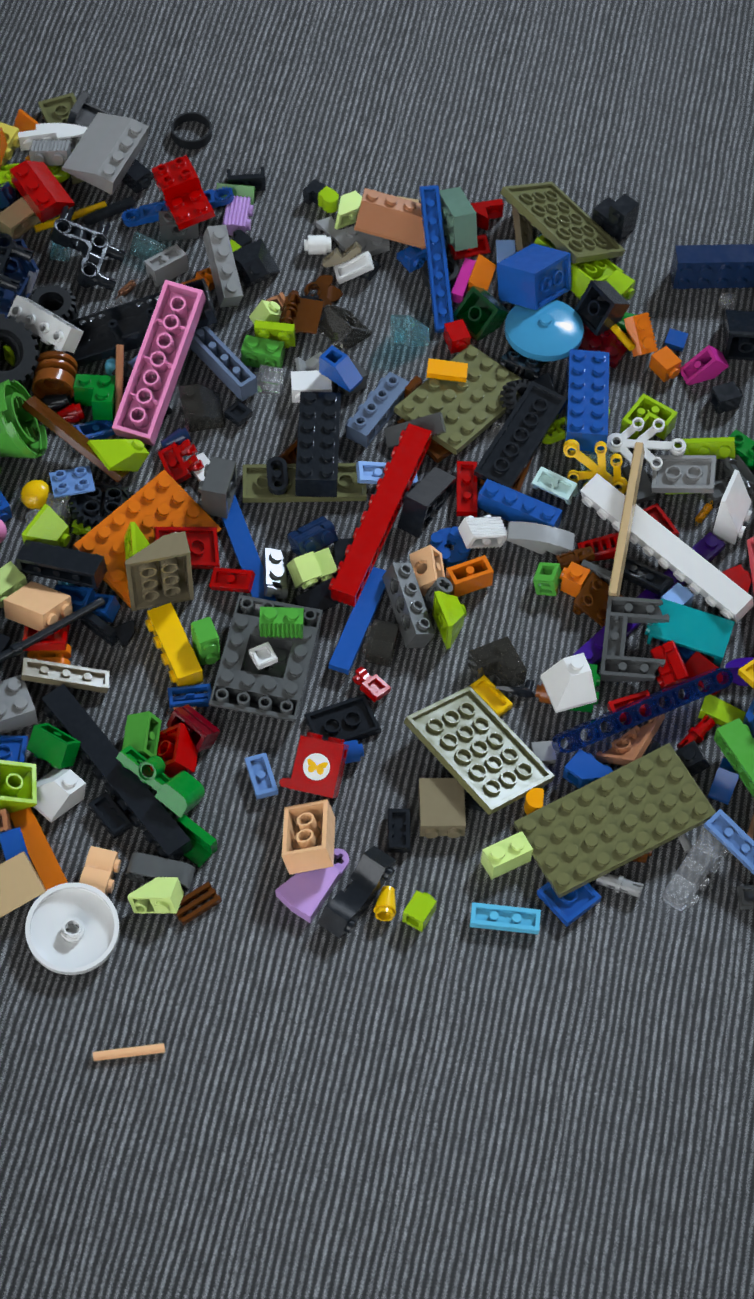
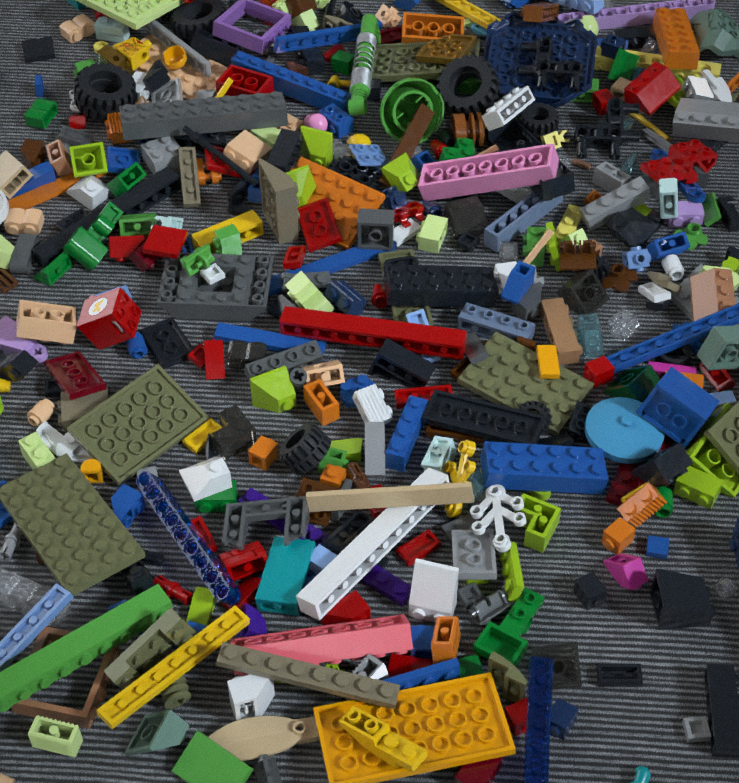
camera: 85 degrees right, 10 degrees down
bright green brick [259,607,304,639] -> none
nougat wing [595,710,665,766] -> none
none -> light nougat brick [27,399,55,427]
none -> white plate [36,421,93,463]
none -> dark red tile [44,351,107,401]
none -> red tile [142,225,188,259]
none -> light aqua hinge [151,216,183,229]
none -> bright green hips [180,244,215,276]
none -> red slope [204,340,225,380]
none -> orange brick [248,435,279,471]
none -> black tyre [278,422,331,475]
none -> lime slope [330,438,363,462]
none -> red cone [371,284,387,308]
none -> dark blue brick [380,186,408,210]
none -> yellowish green brick [416,214,448,254]
none -> light nougat bar [523,229,554,265]
none -> light yellow plate [540,130,570,149]
none -> medium nougat brick [540,297,583,365]
none -> light yellow plate [555,204,582,242]
none -> red brick [591,88,615,116]
none -> clear brick [607,308,640,341]
none -> medium blue brick [621,246,651,272]
none -> blue brick [646,231,690,262]
none -> light aqua brick [659,178,678,219]
none -> bright green plate [674,223,708,250]

